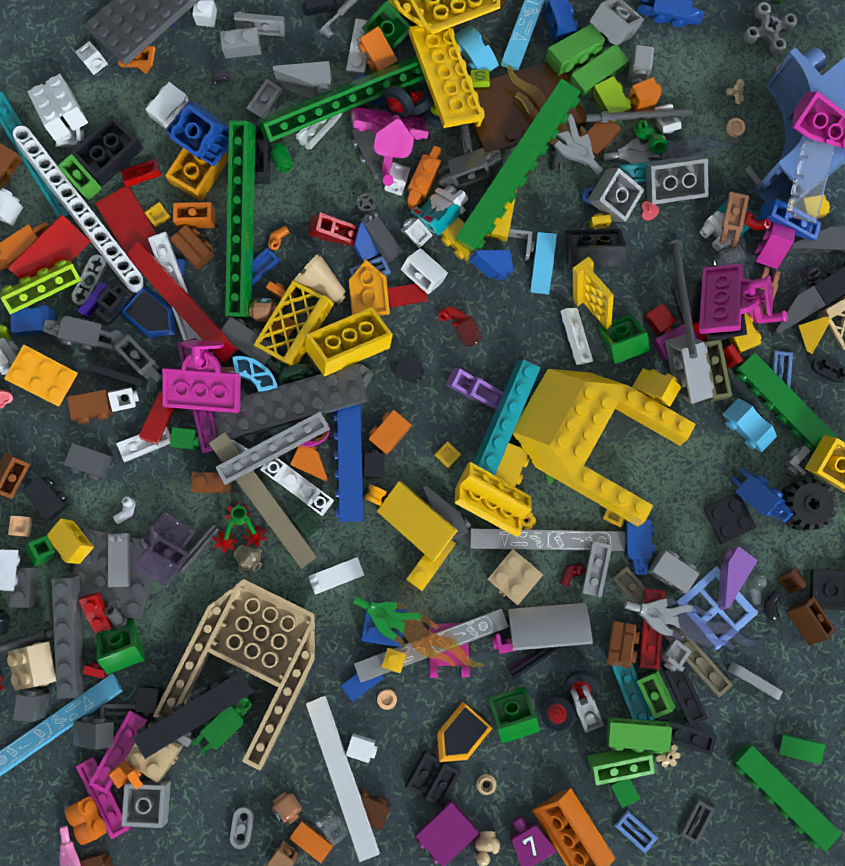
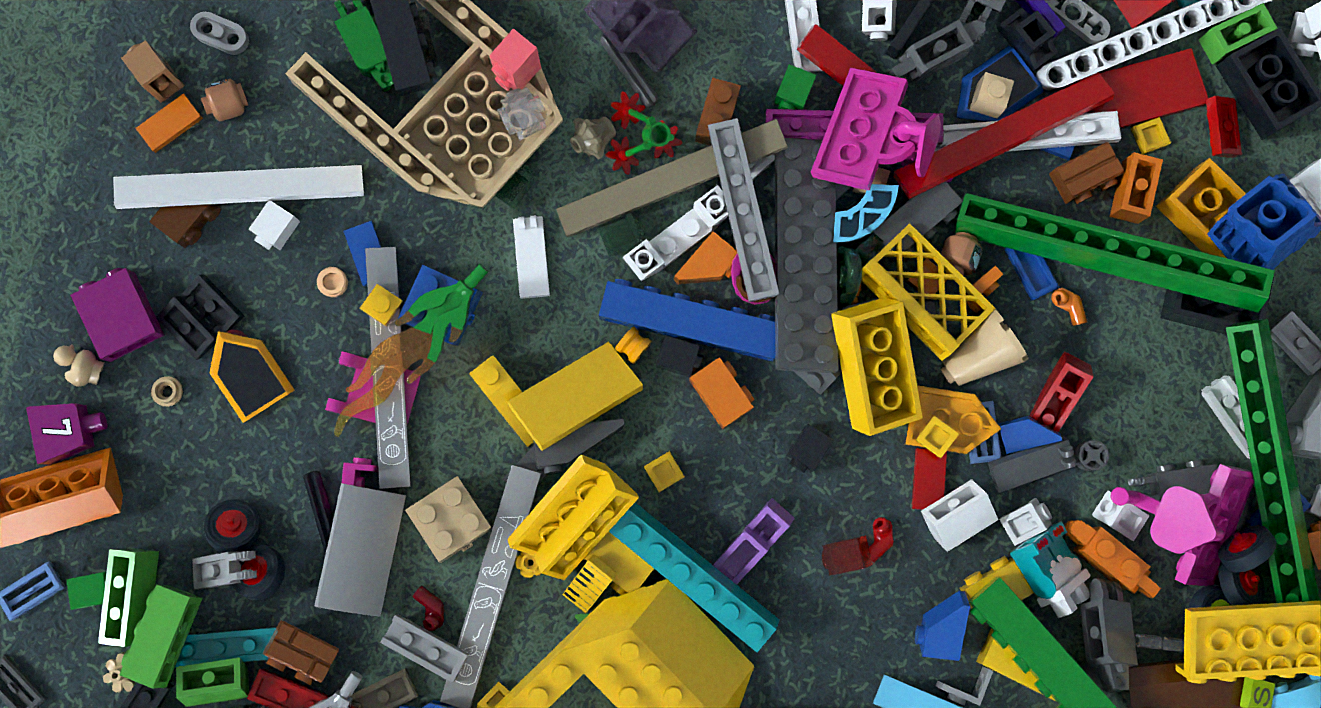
camera: 100 degrees right, 0 degrees up
green brick [270,143,294,173] -> none
clear brick [316,810,349,846] -> none
green slope [488,687,540,744] -> none
none -> coral brick [489,28,542,94]
none -> clear brick [497,87,546,141]
none -> yellow tile [562,554,617,613]
none -> yellow plate [916,416,959,459]
none -> tan brick [970,72,1014,119]

